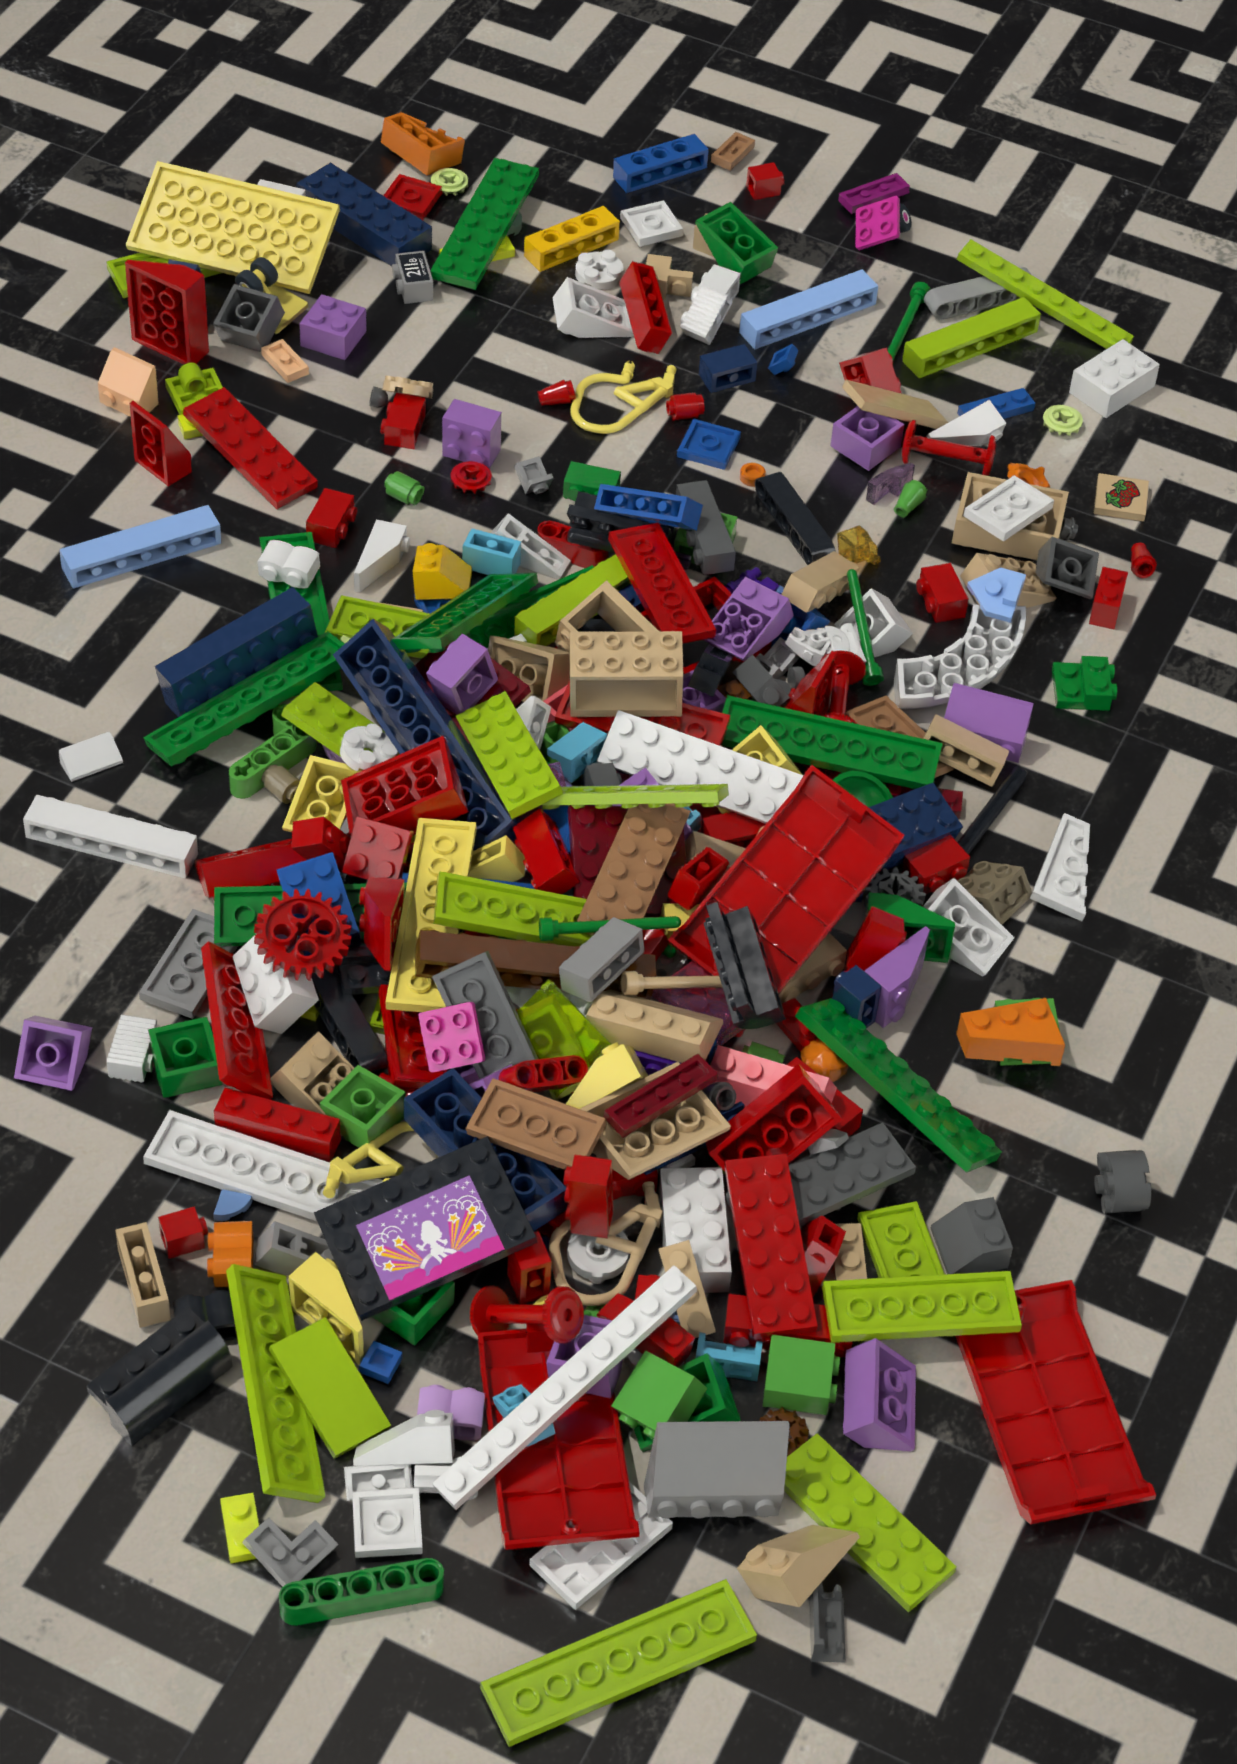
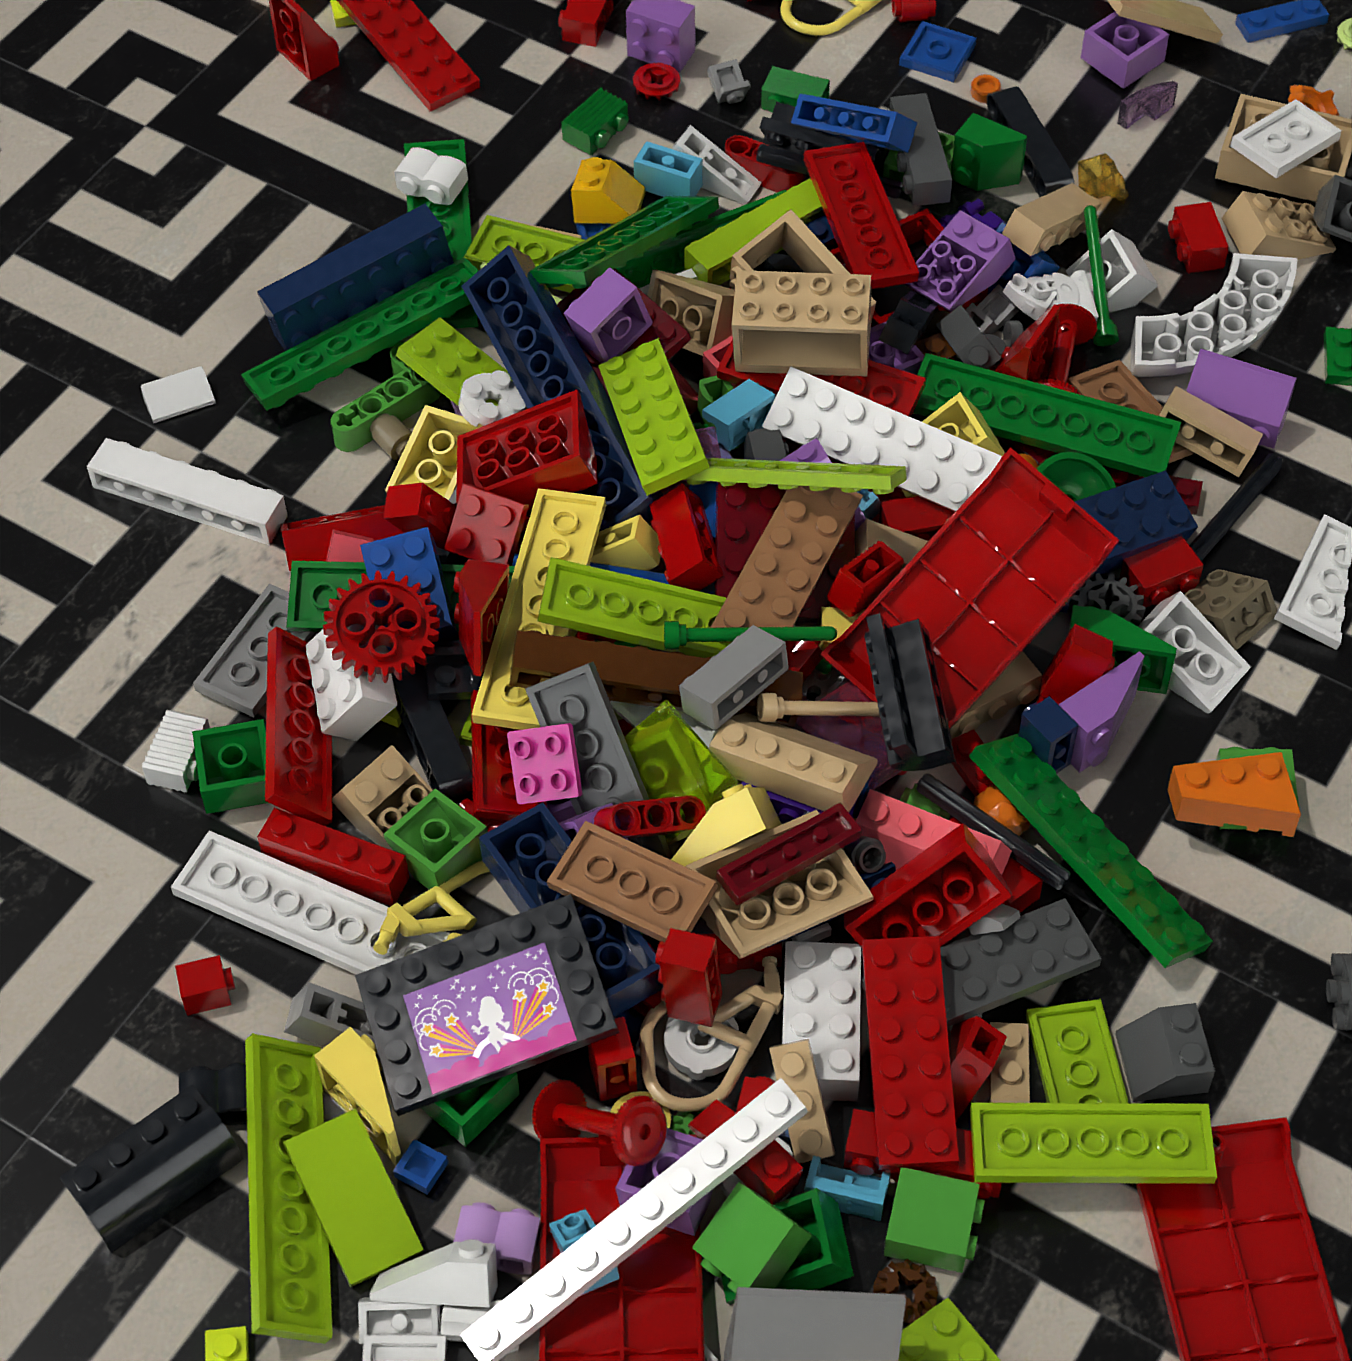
camera: 10 degrees right, 5 degrees up
medium lavender slope [14,1015,92,1091] -> none
light blue brick [59,505,221,589] -> none
tan brick [116,1222,171,1328] -> none
orange brick [207,1221,254,1287] -> none
medium blue tile [213,1189,252,1221] -> none
red brick [306,488,357,548] -> none
white slope [354,520,410,593] -> none
bright green brick [384,471,424,505] -> none
white slope [516,696,551,750] -> none
medium lavender slope [843,1338,916,1451] -> none
bright green cone [894,480,927,518] -> none
red hose [902,420,996,476] -> none
white slope [927,400,1006,446] -> none
light blue plate [967,567,1026,623] -> none
none -> coral brick [326,530,374,562]
none -> green brick [561,87,629,156]
none -> black axle [916,773,1071,890]
none -> green slope [951,113,1027,191]

